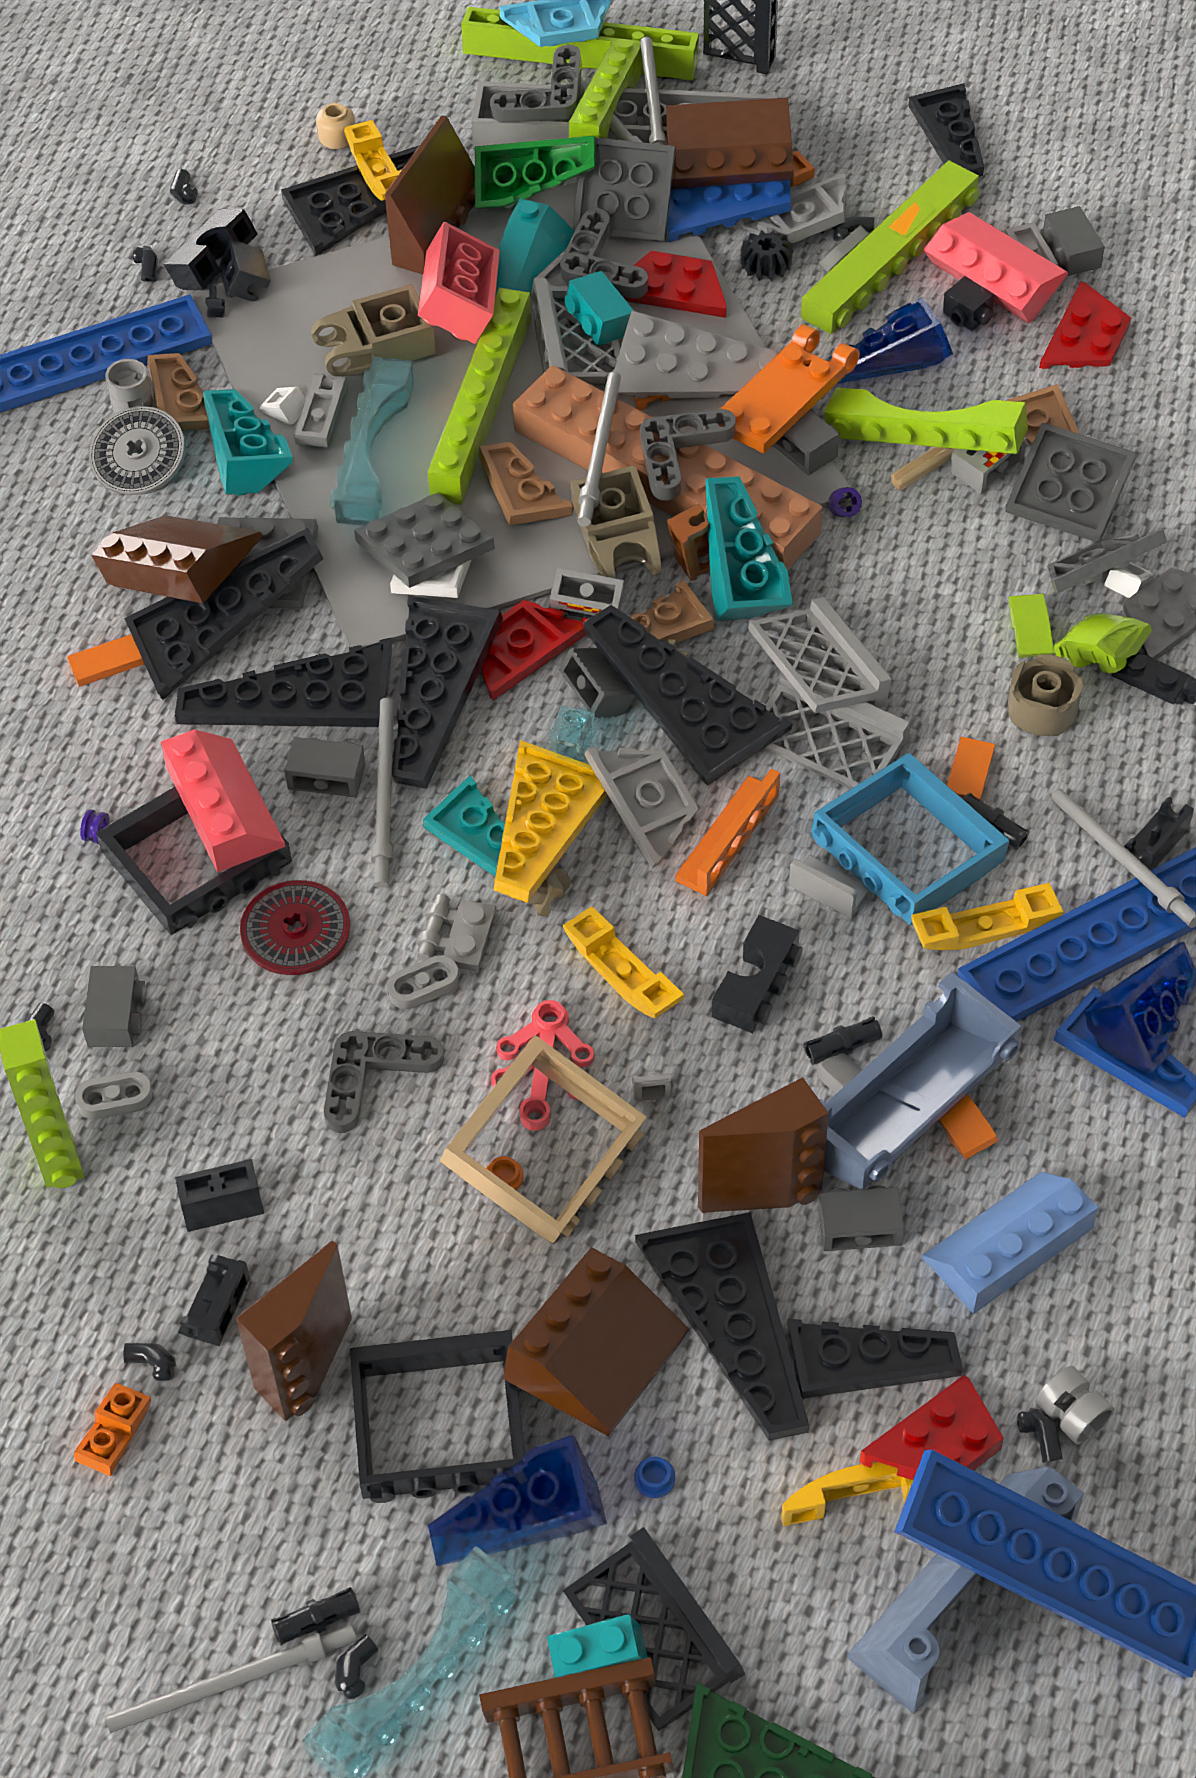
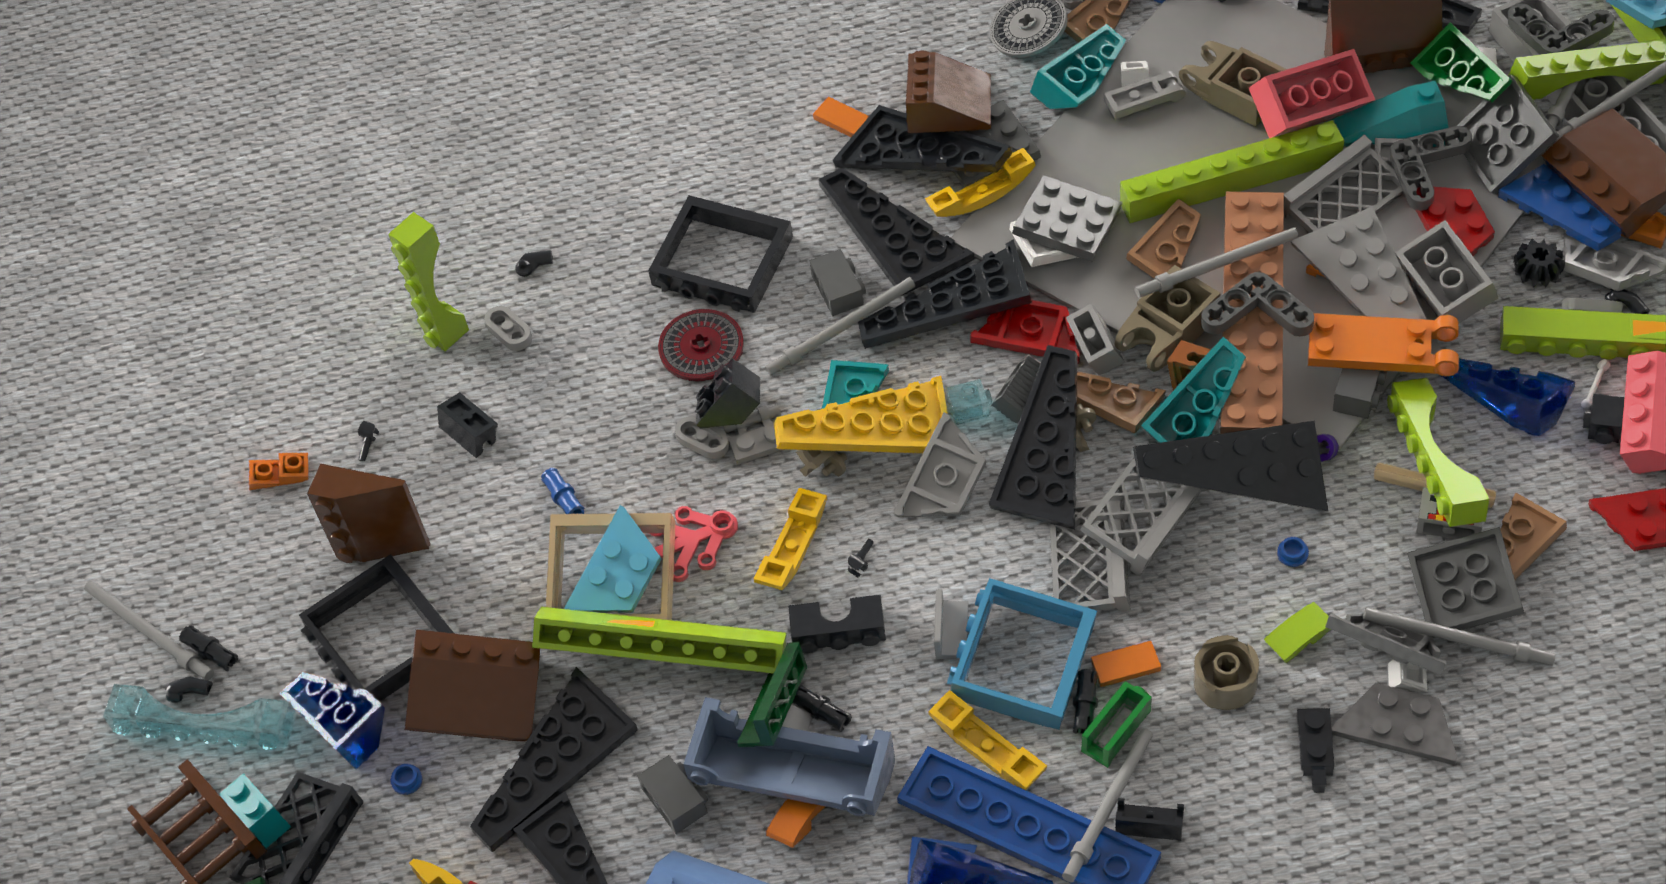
camera: 65 degrees right, 0 degrees up
dark purple bush [80,809,109,844] -> none
dark grey brick [82,966,146,1047] -> none
black arm [123,1343,177,1381] -> none
coral slope [161,729,285,873] -> none
black hinge [178,1255,250,1346] -> none
dark grey beam [324,1031,444,1133] -> none
clear light blue arch [330,357,414,526] -> none
orange plate [486,1156,524,1190] -> none
teal brick [565,271,634,346] -> none
light grey slope [632,1073,673,1101] -> none
orange fence [675,769,780,896] -> none
reddish brown slope [698,1077,829,1213] -> none
lime slope [1053,613,1152,673] -> none
none -> black hand [358,421,379,461]
none -> lime brick [532,607,787,673]
none -> blue pin [541,468,585,514]
none -> medium azure wing [564,505,662,613]
none -> black slope [695,358,760,429]
none -> dark green panel [737,642,807,747]
none -> black hand [848,539,874,578]
none -> yellow slope [925,148,1036,217]
none -> green window [1081,681,1152,768]
none -> black wing [1133,420,1328,512]
none -> blue plate [1277,537,1309,567]
none -> light grey bar [1363,607,1556,666]
none -> light grey brick [1395,220,1498,329]
none -> white hinge [1581,359,1610,410]

